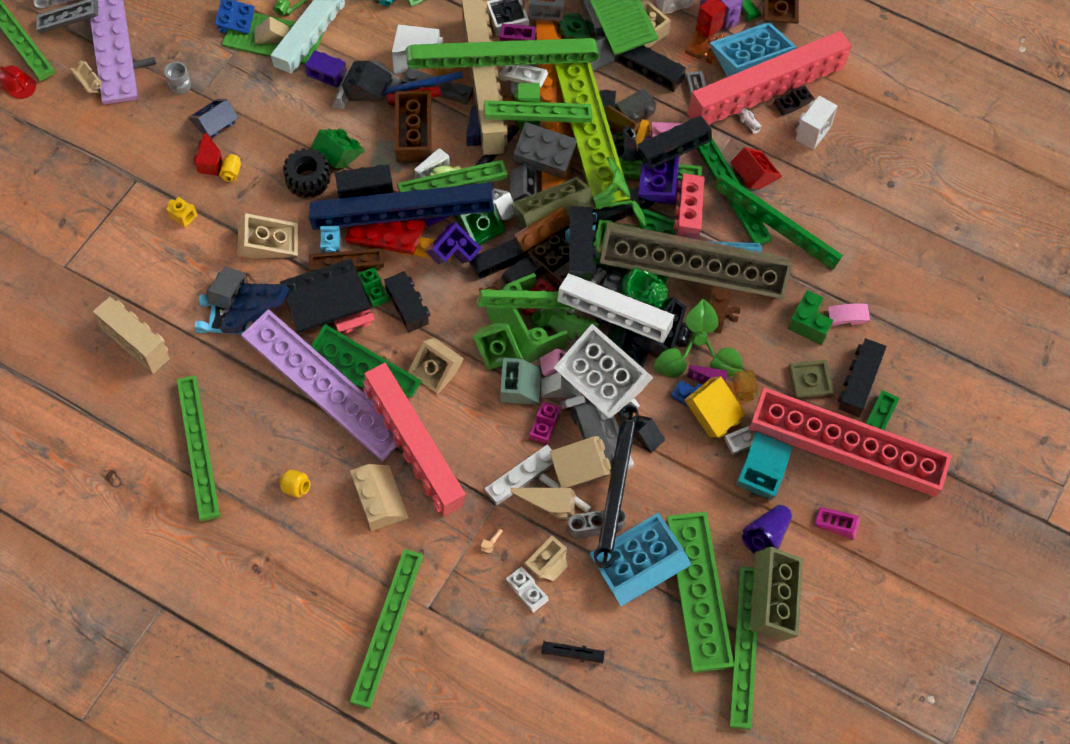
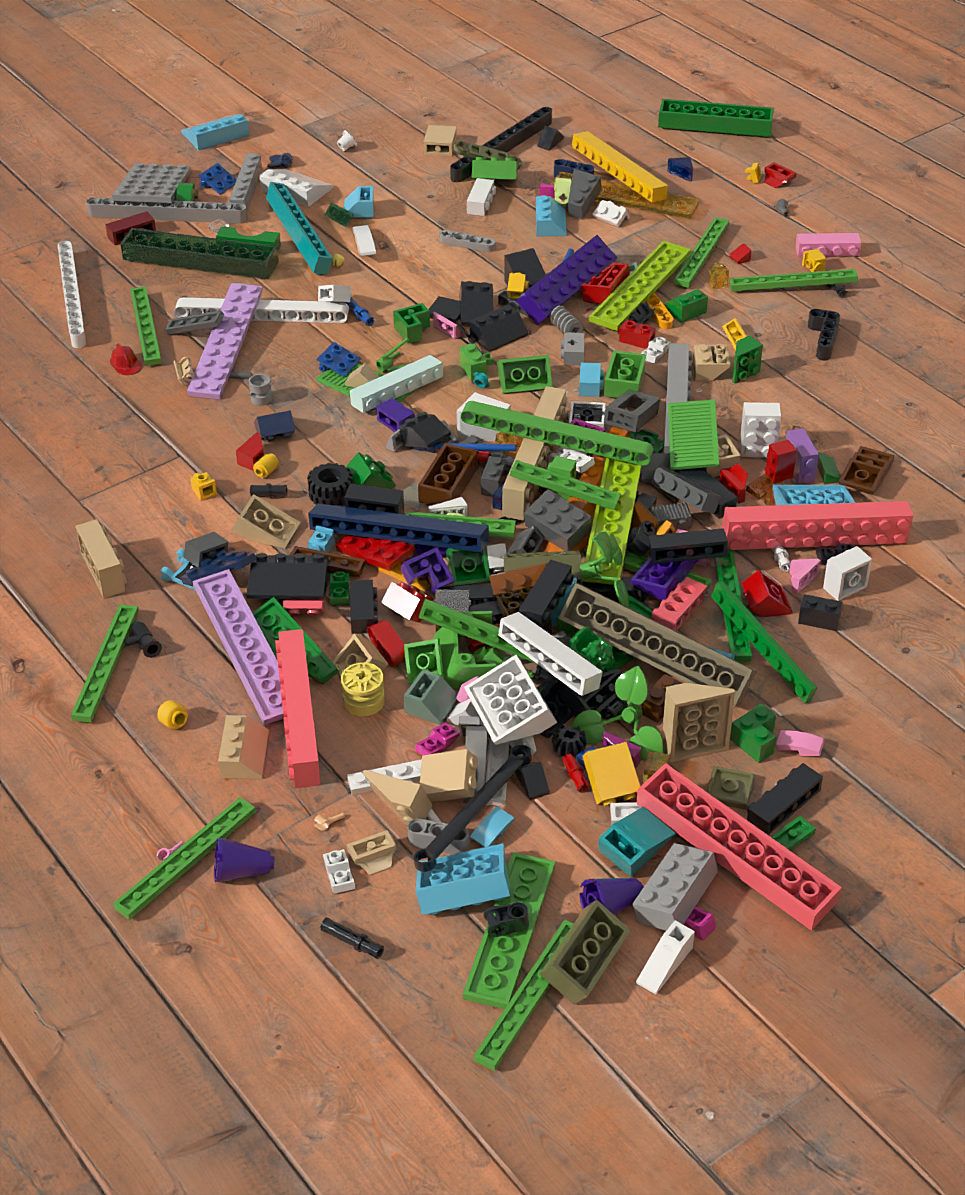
camera: 25 degrees right, 20 degrees down
none -> black piece [125,621,162,658]
none -> bright pink hand [157,841,184,861]
none -> dark purple cone [214,838,275,882]
none -> black pin [250,483,288,498]
none -> light yellow wheel [341,662,385,717]
none -> red beam [367,620,406,667]
none -> slope [382,582,434,622]
none -> clear piece [433,590,471,612]
none -> medium azure slope [470,806,515,847]
none -> dark grey brick [481,456,507,497]
none -> black piece [484,902,529,937]
none -> black gear [552,725,587,758]
none -> red axle [562,754,590,792]
none -> light grey brick [633,843,718,931]
none -> white slope [636,921,695,994]
none -> dark grey brick [651,466,722,513]
none -> tan slope [662,683,735,762]
none -> red slope [719,463,748,504]
none -> bright pink slope [789,559,821,594]
none -> black slope [798,594,843,631]

